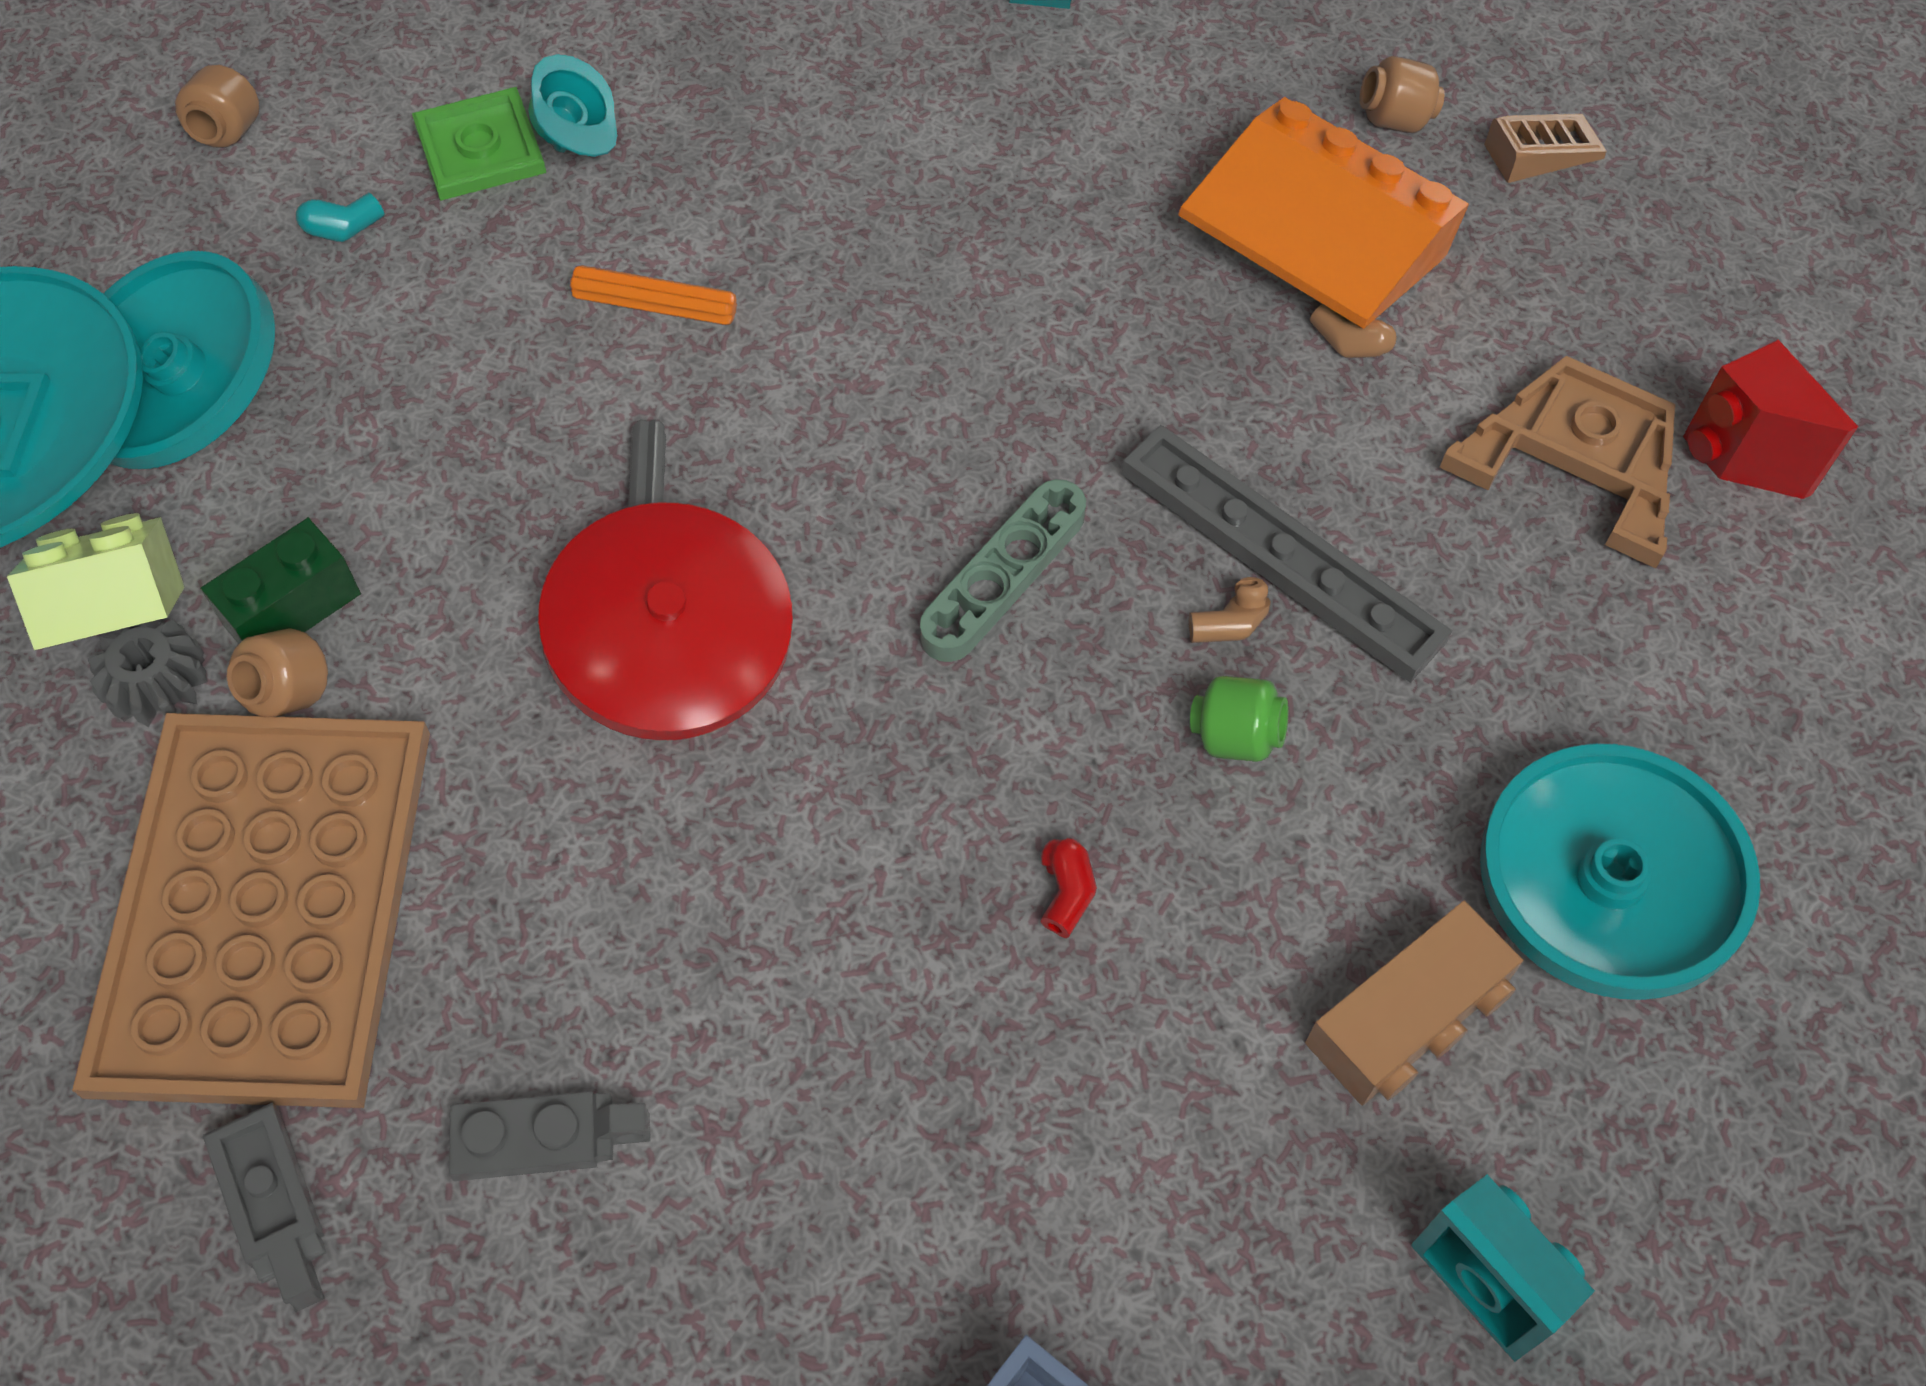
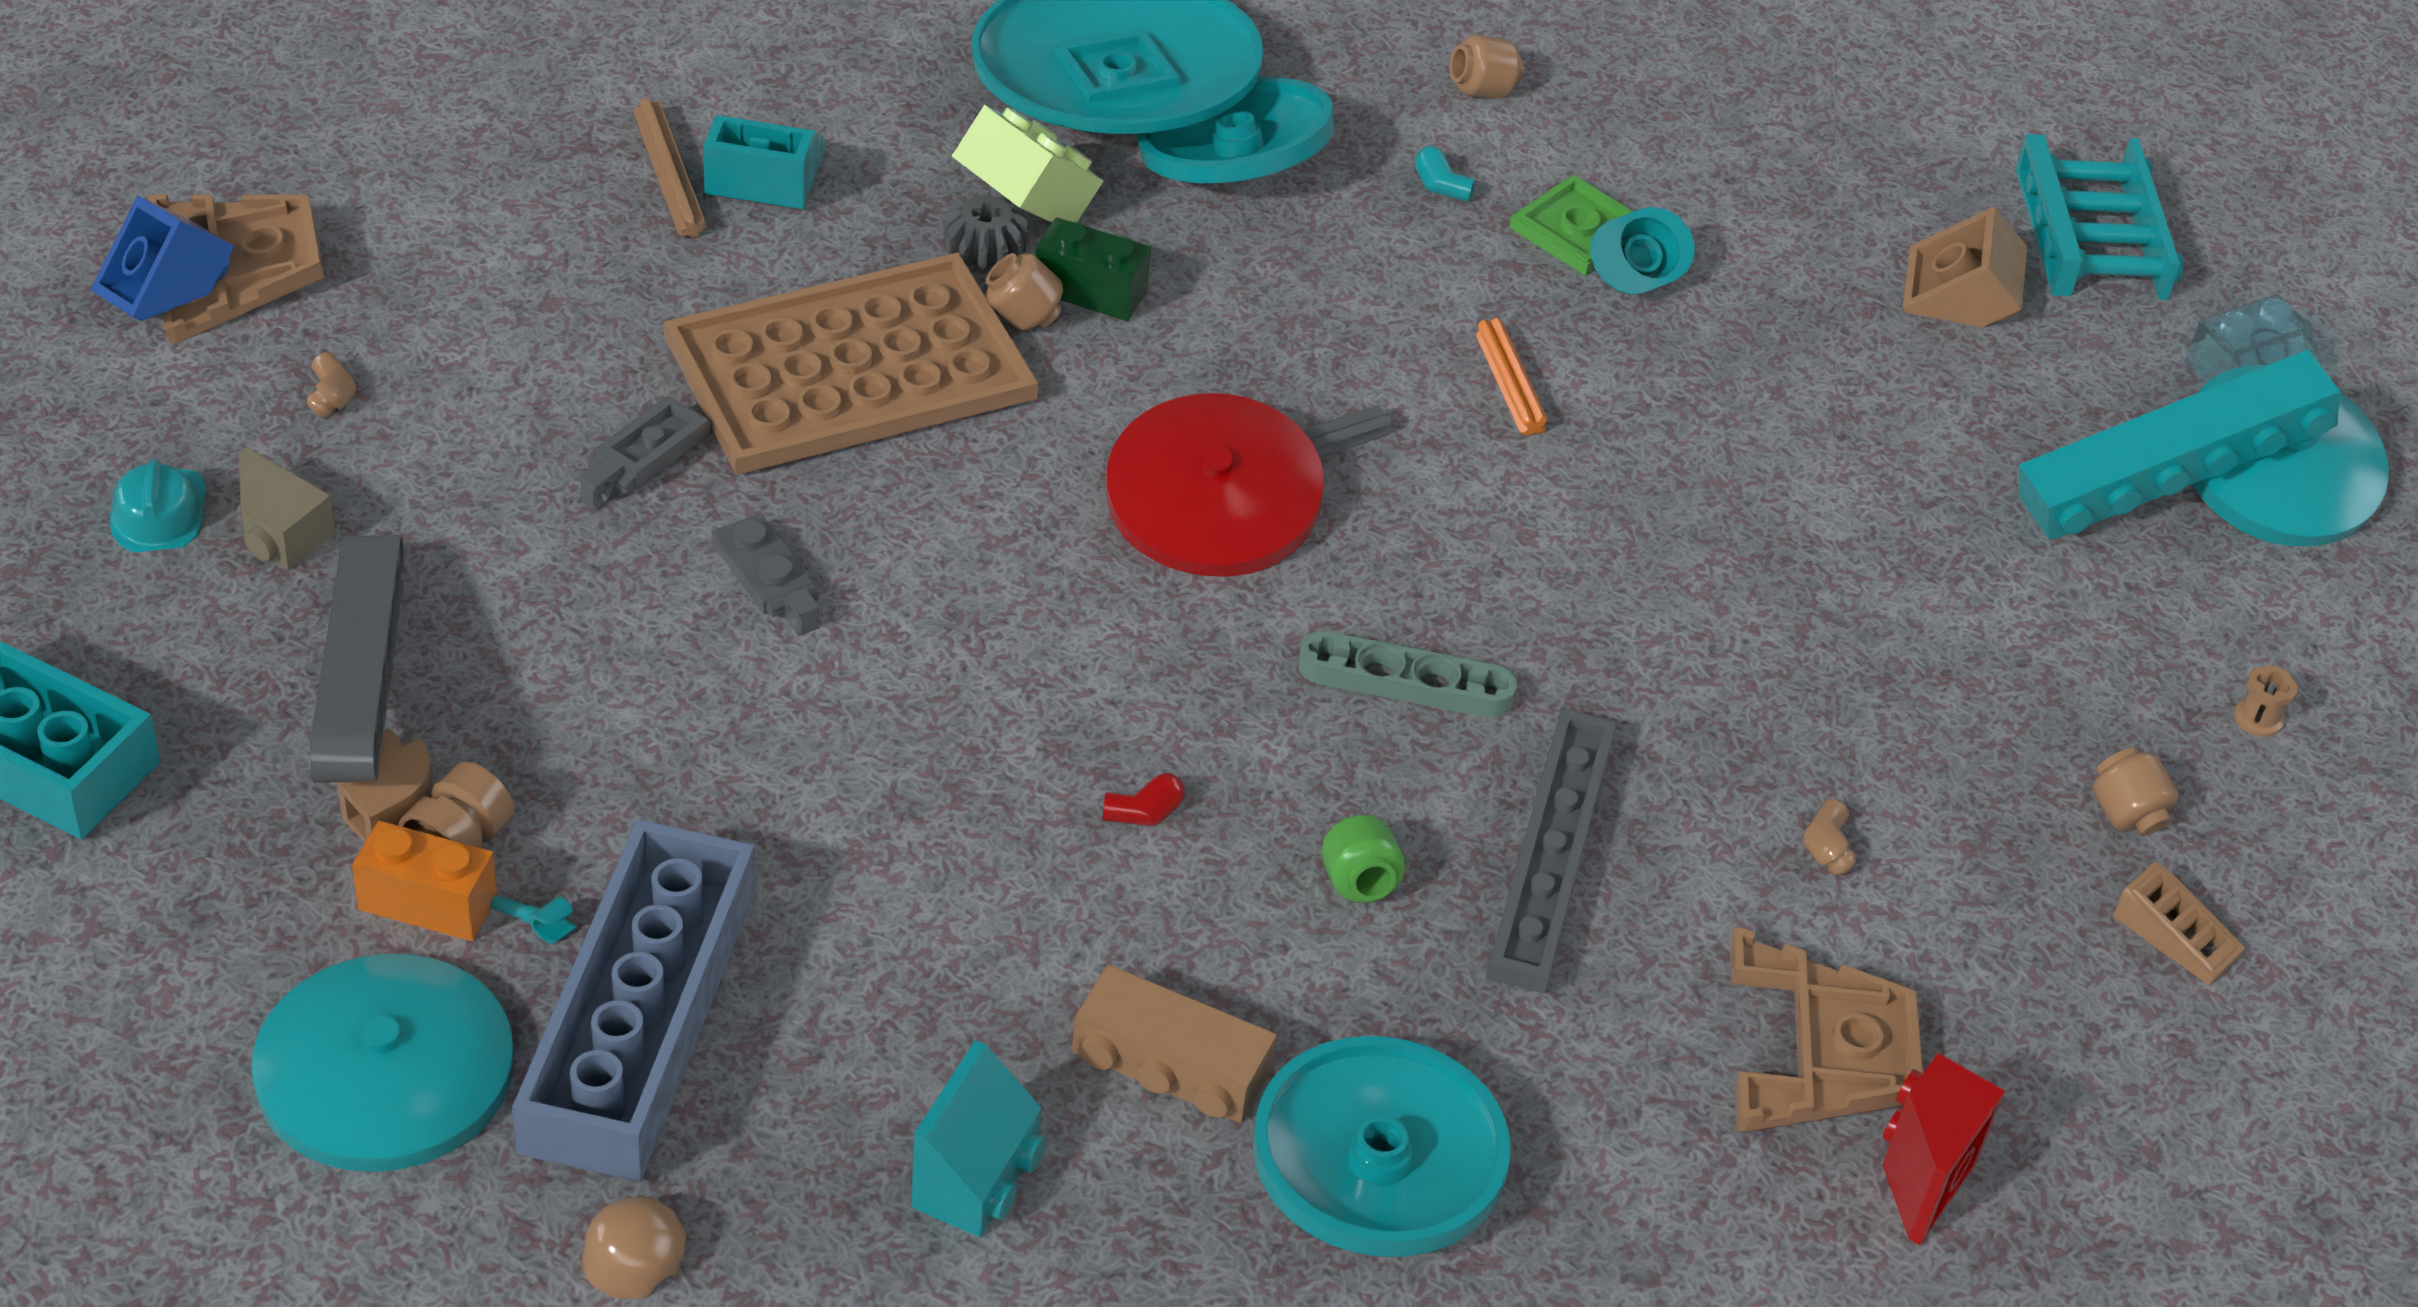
camera: 60 degrees right, 15 degrees down
orange slope [1178,97,1469,329] -> none
medium nougat arm [1189,577,1271,643] -> none

